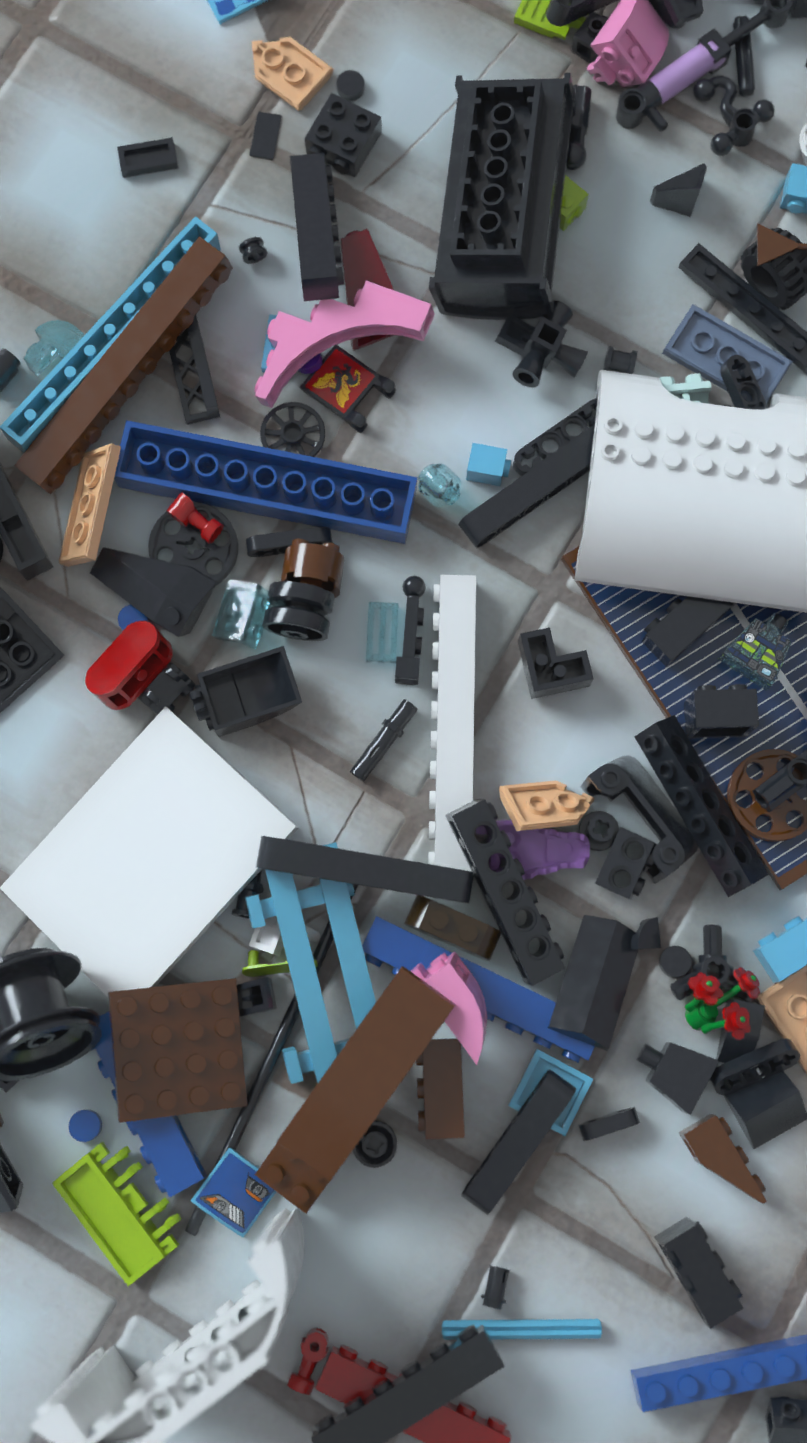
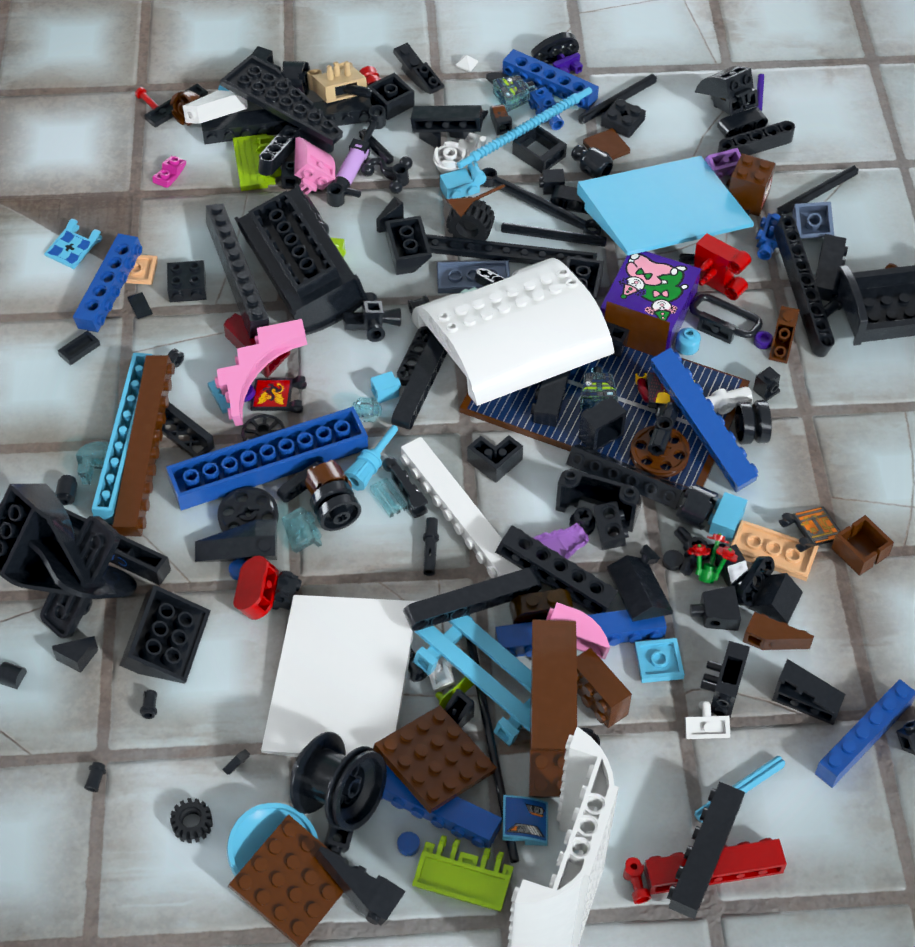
camera: 35 degrees left, 25 degrees down
light nougat tile [59,443,121,567] -> none
red leg [166,492,224,544] -> none
black piece [190,646,302,737] -> none
black brick [290,153,344,301] -> none
black tile [336,70,365,101] -> none
black beam [461,1069,576,1215] -> none
black pin [481,1265,510,1310] -> none
light nougat tile [499,781,595,831] -> none
black beam [578,1107,640,1141] -> none
none -> blue brick [73,233,142,333]
none -> black brick [206,203,269,339]
none -> medium azure piece [345,425,398,491]
none -> black slope [385,216,432,275]
none -> black brick [676,484,718,531]
none -> white plate [684,701,730,739]
none -> black piece [700,641,750,718]

